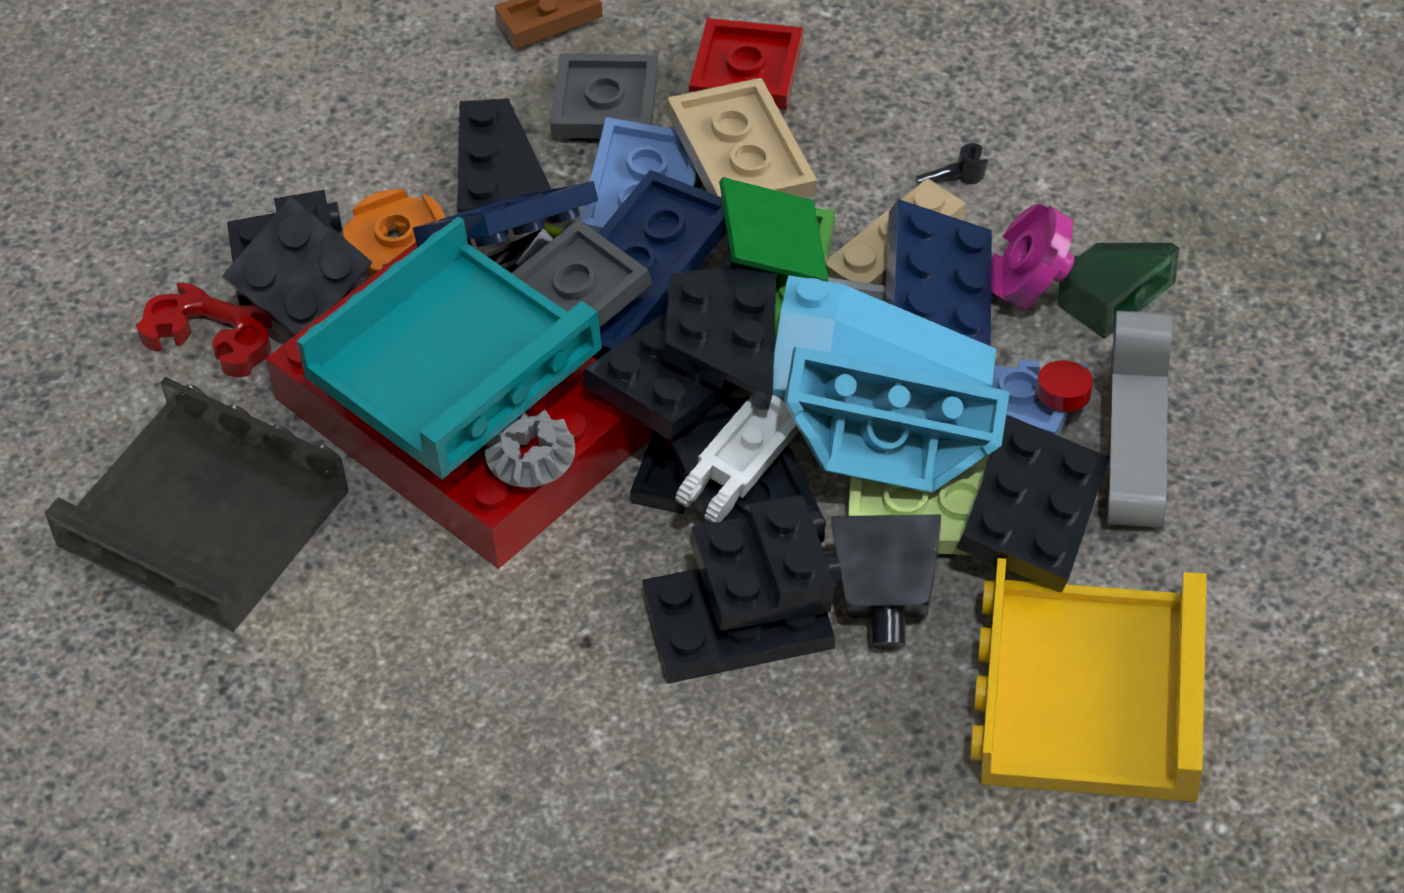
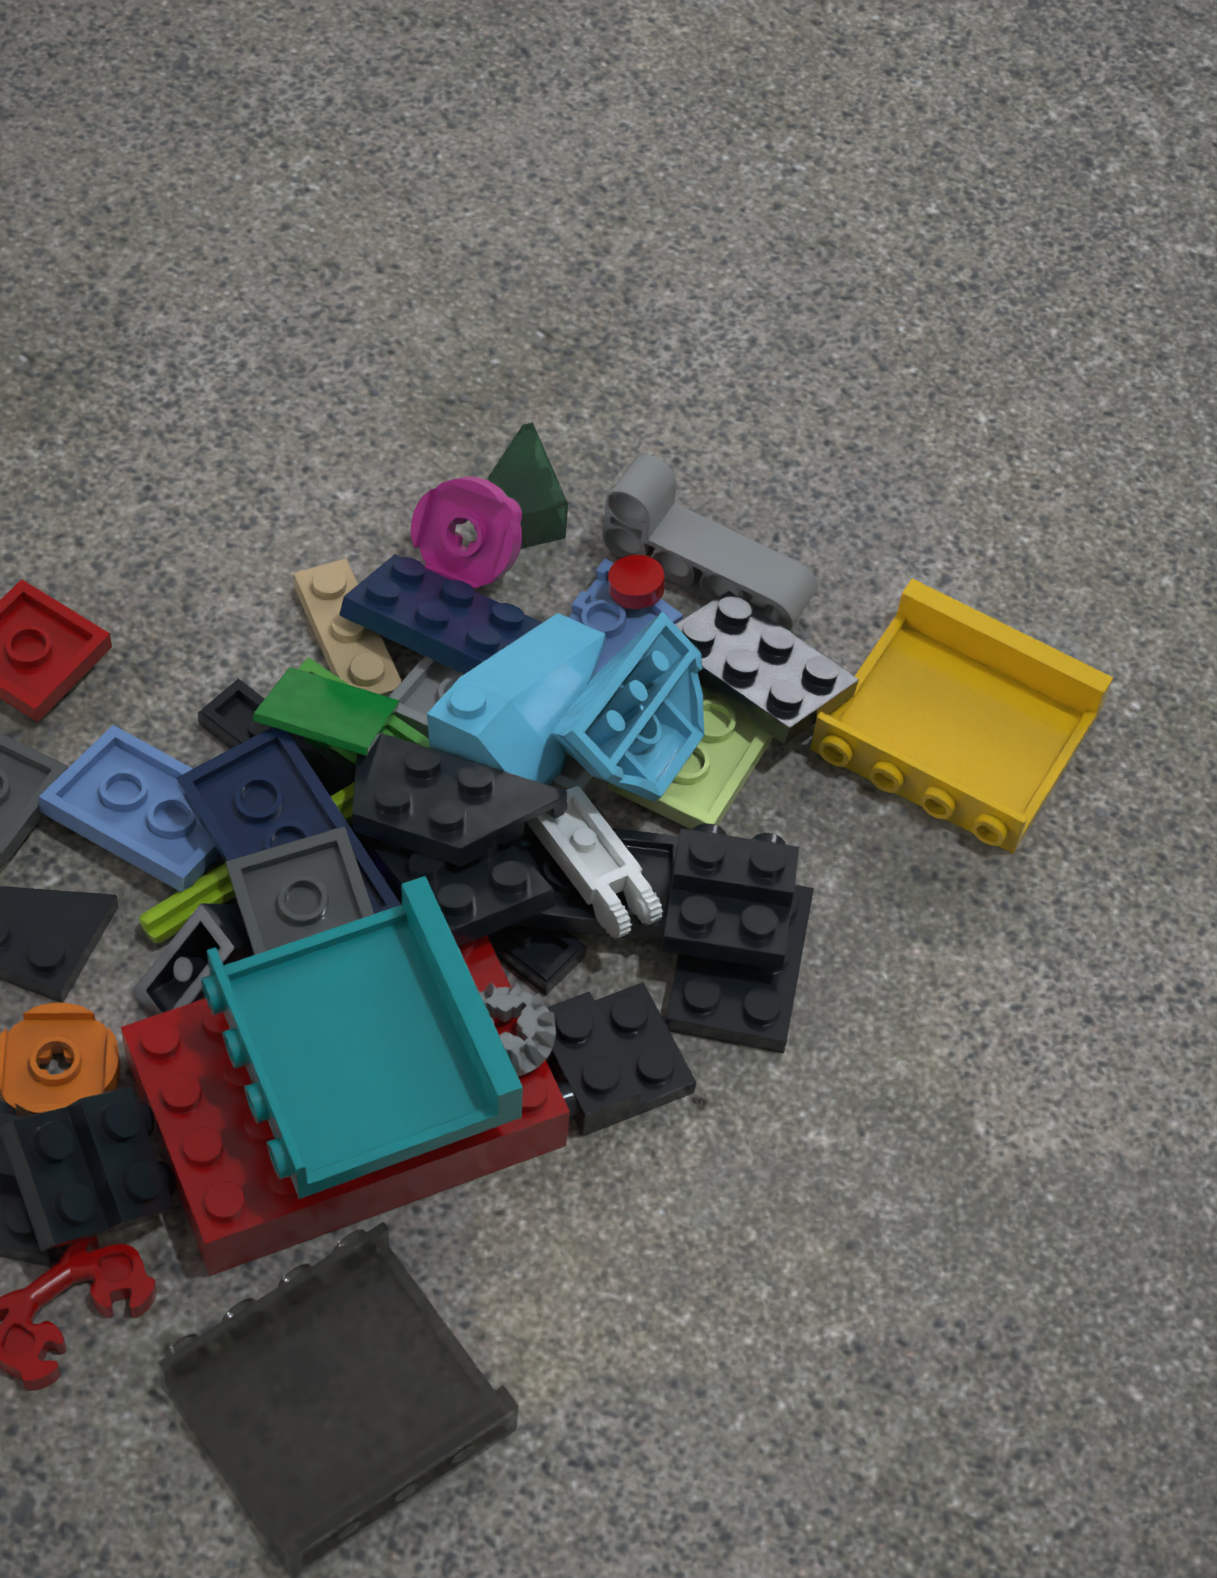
camera: 75 degrees left, 5 degrees up
dark blue plate [412,181,599,247] -> none
tan plate [666,78,817,198] -> none
black torso [831,514,941,649] -> none
black hand [916,143,989,185] -> none
none -> black plate [546,982,697,1137]

